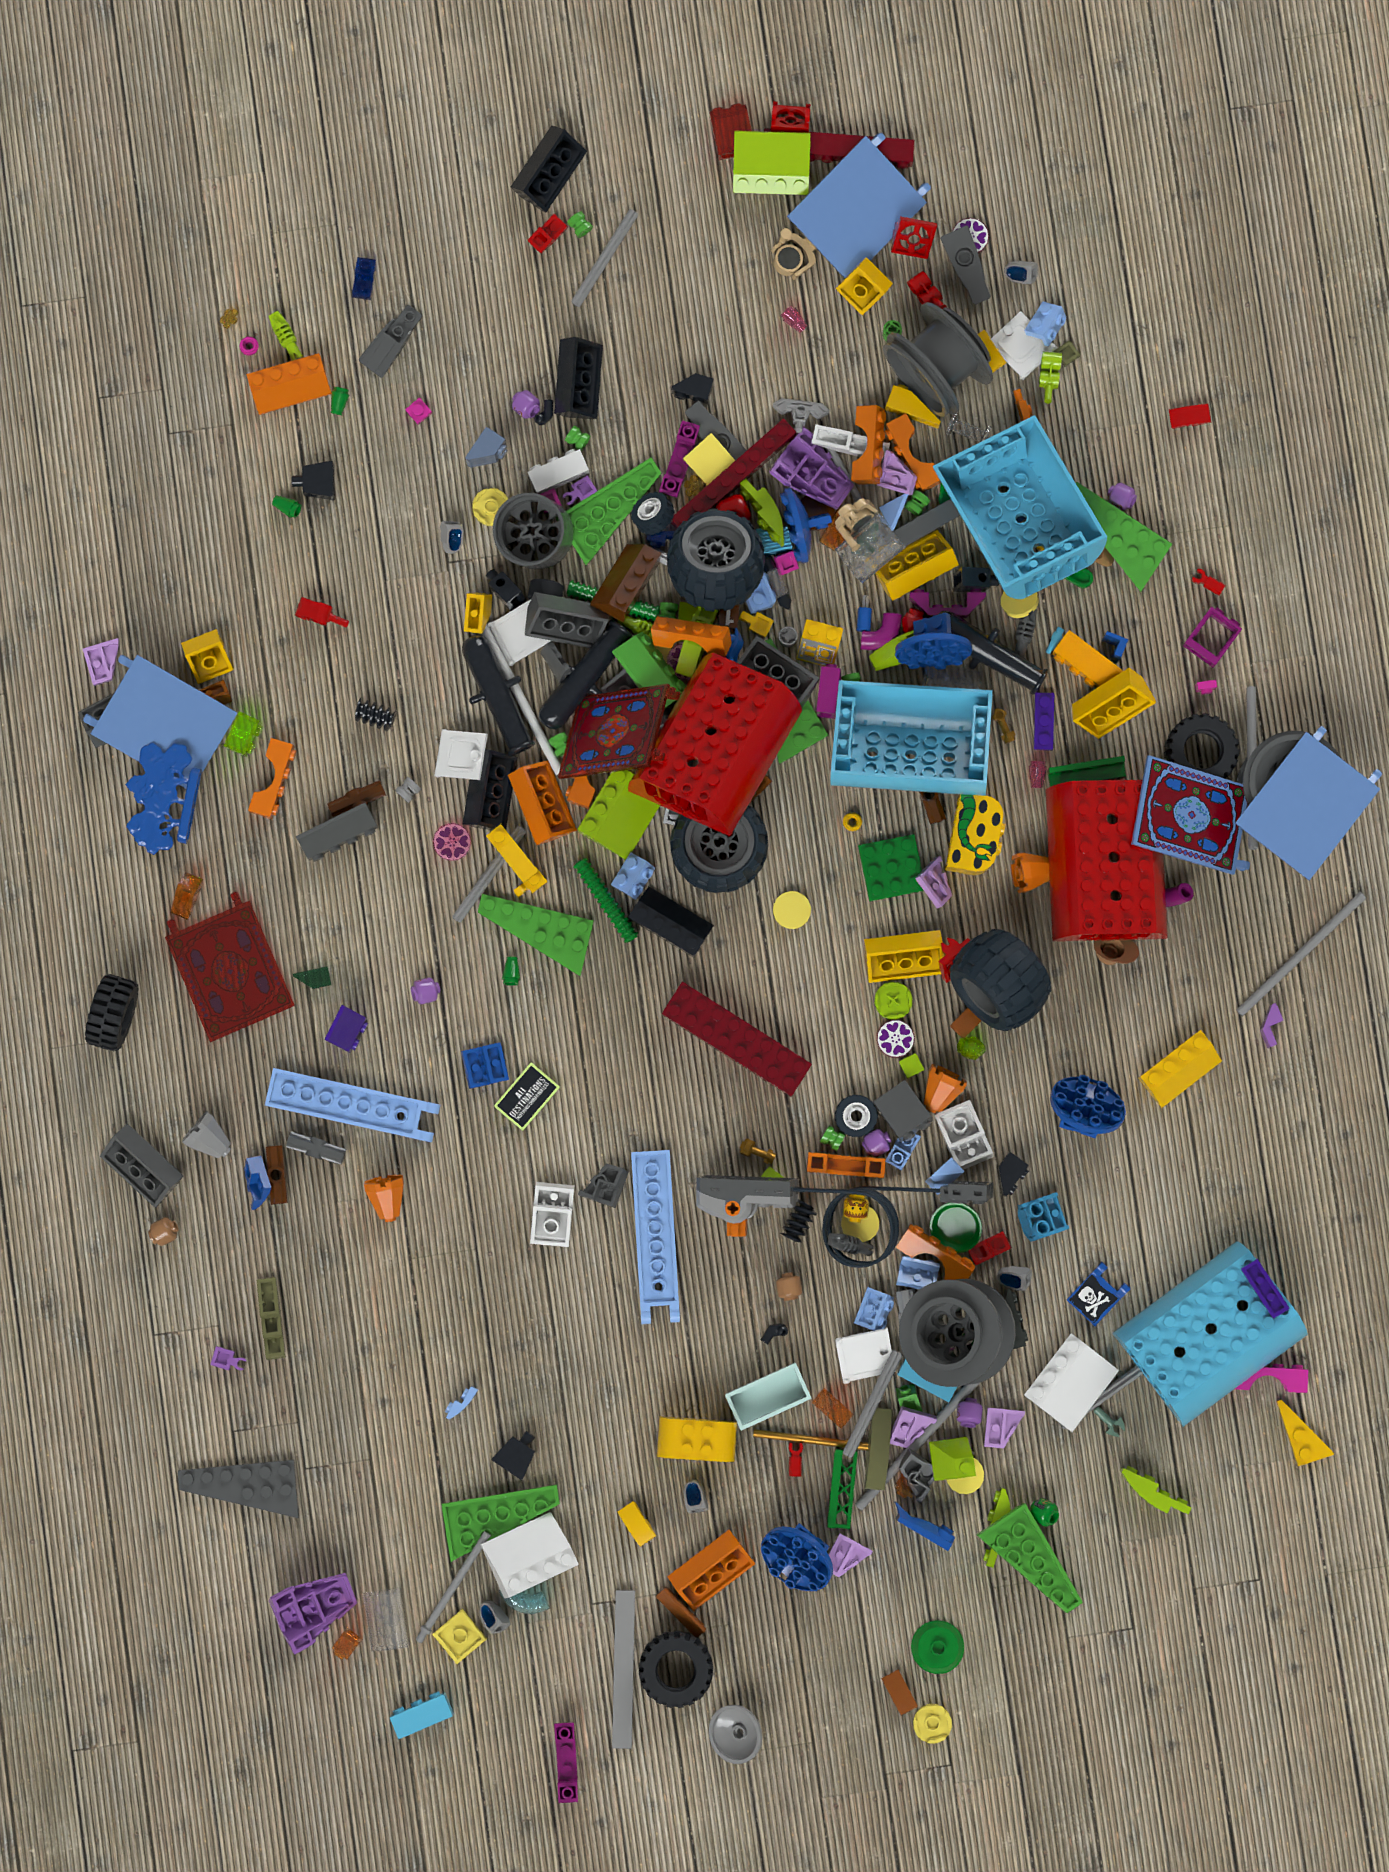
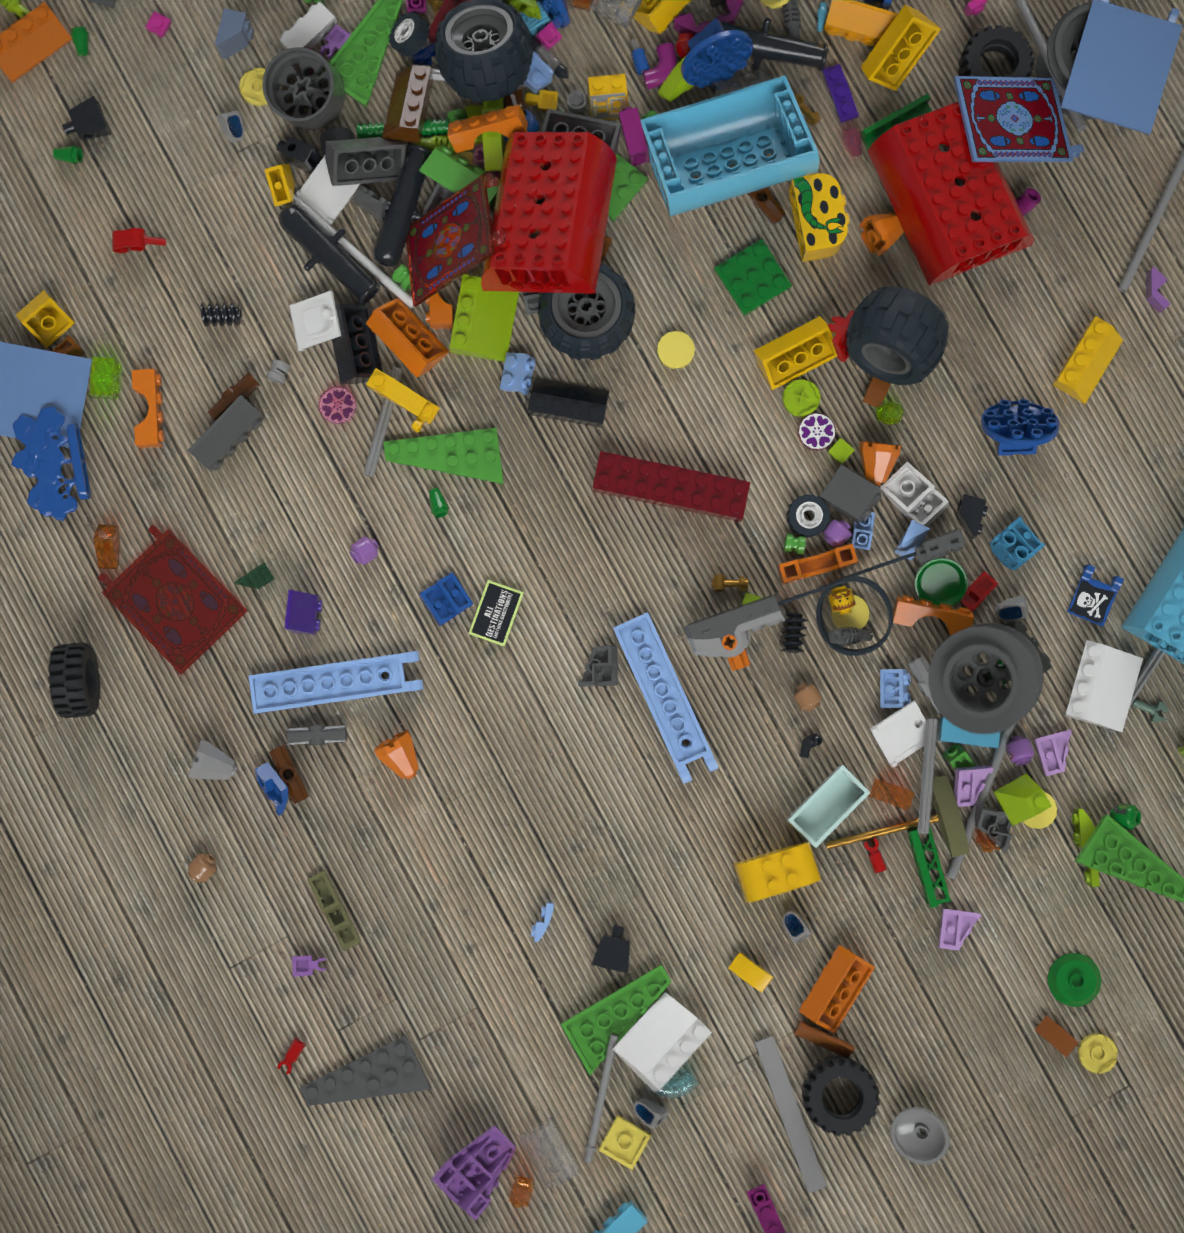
camera: 20 degrees left, 0 degrees up
dark grey slope [100,1124,183,1208] -> none
white slope [530,1182,575,1247] -> none
green piece [573,858,639,943] -> none
blue bracket [761,1523,833,1591] -> none
yellow plate [843,812,862,832] -> none
blue slope [894,1501,955,1551] -> none
light blue bracket [896,1256,940,1290] -> none
lavender wing [915,856,952,908] -> none
medium nougat piece [1094,940,1139,965] -> none
none -> red bar [277,1038,306,1075]

